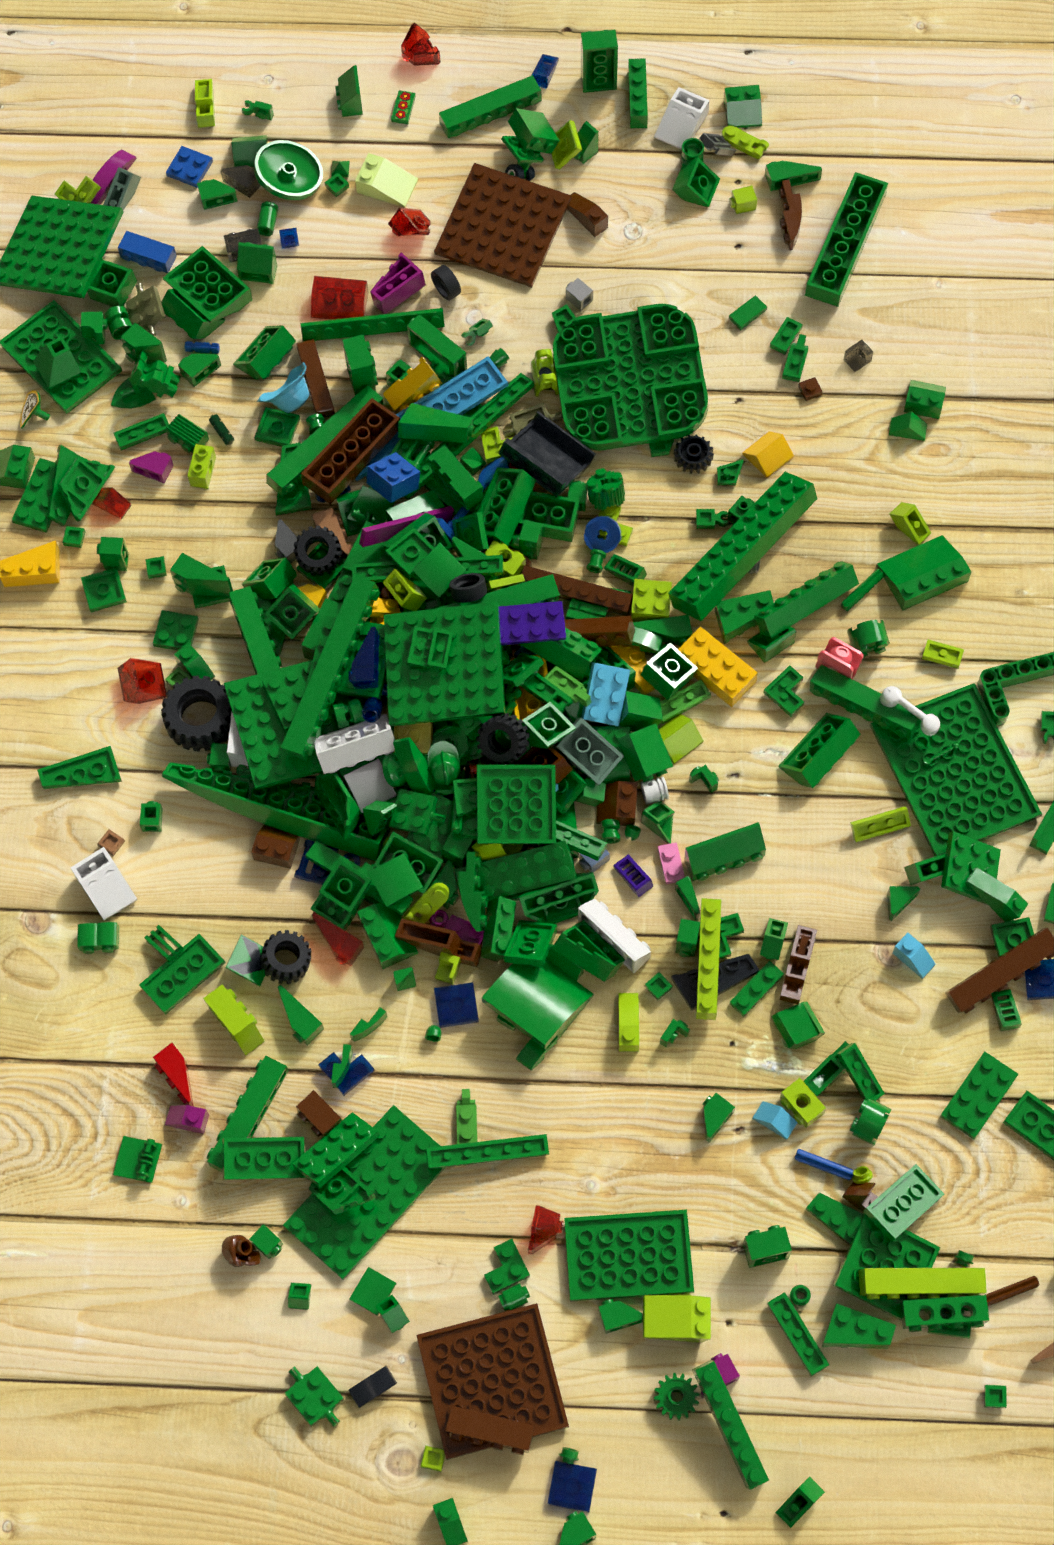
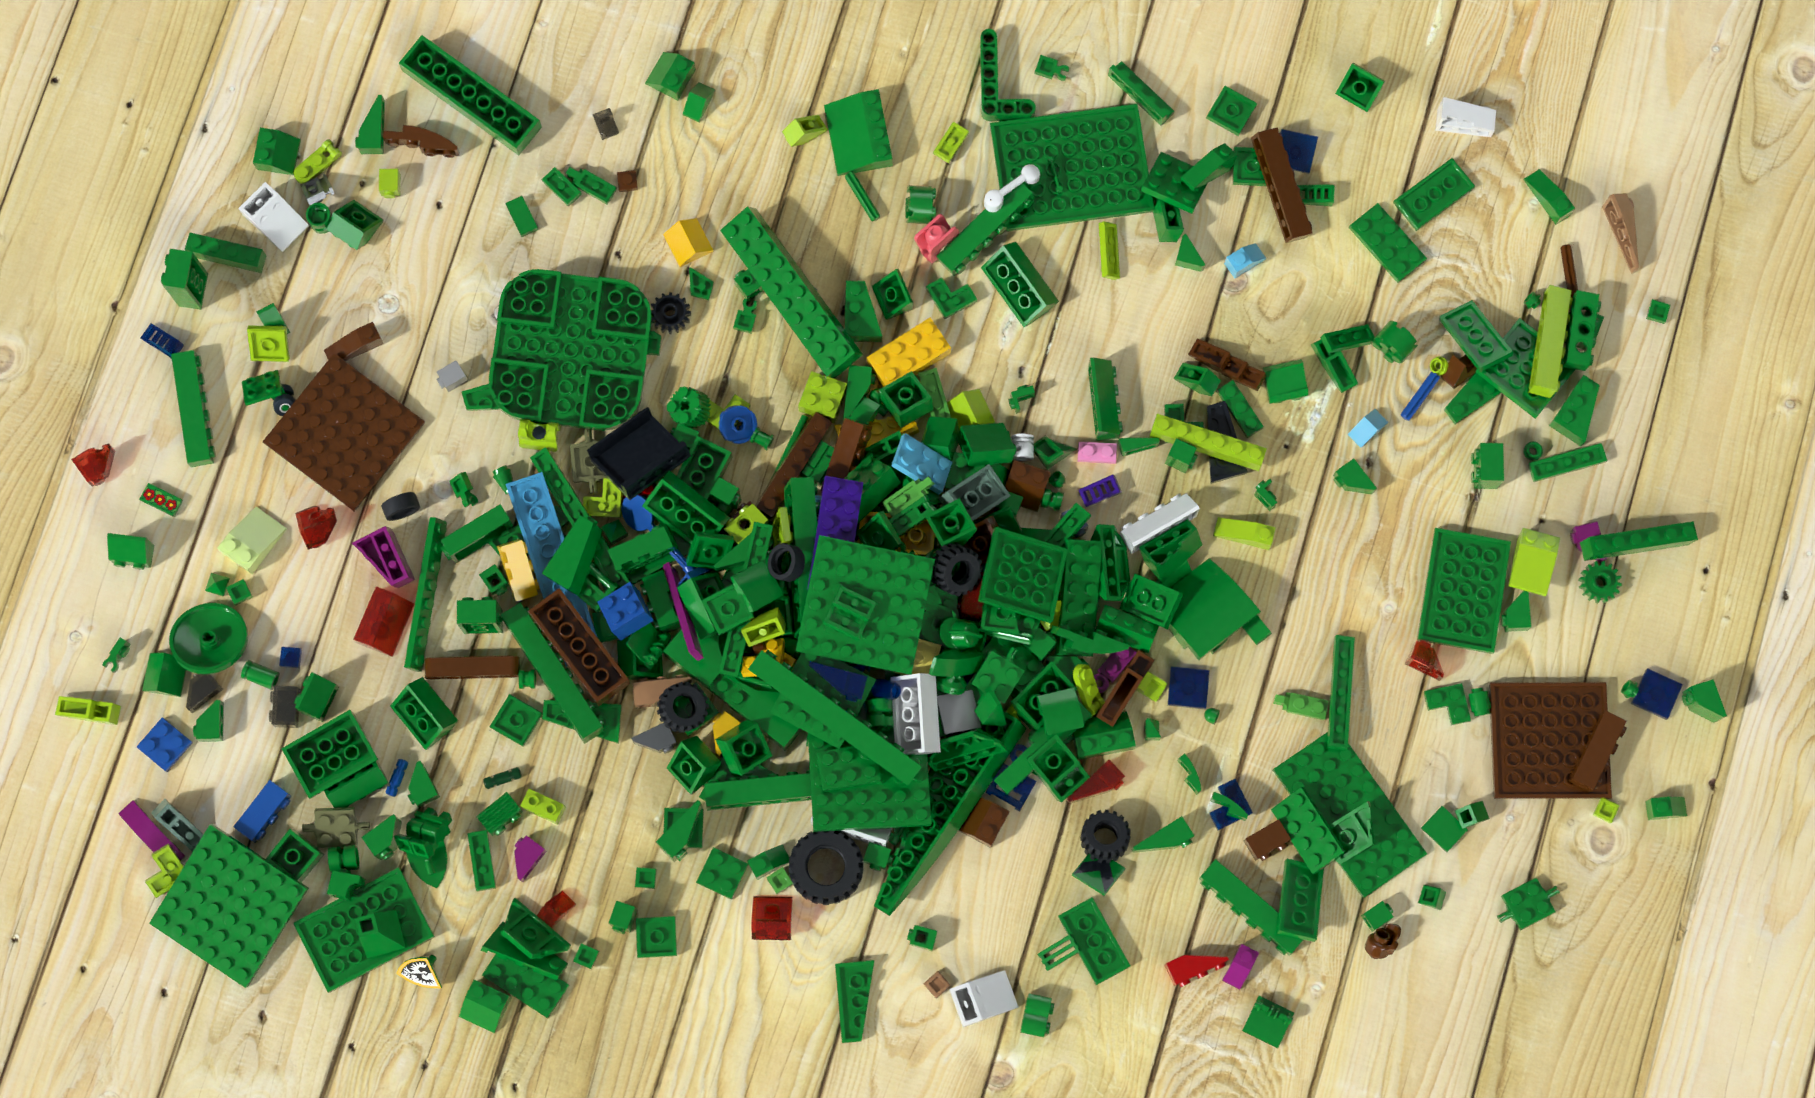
camera: 80 degrees left, 10 degrees up
yellow wedge [0,540,60,587] -> none
lime wedge [203,984,265,1056] -> none
medium azure piece [257,362,309,413] -> none
black slope [348,1365,397,1408] -> none
green brick [508,108,560,154] -> none
green slope [604,554,647,587] -> none
green plate [644,972,673,1001] -> none
green brick [754,561,859,638] -> none
green slope [775,1476,825,1528] -> none
lime brick [780,1078,826,1128] -> none

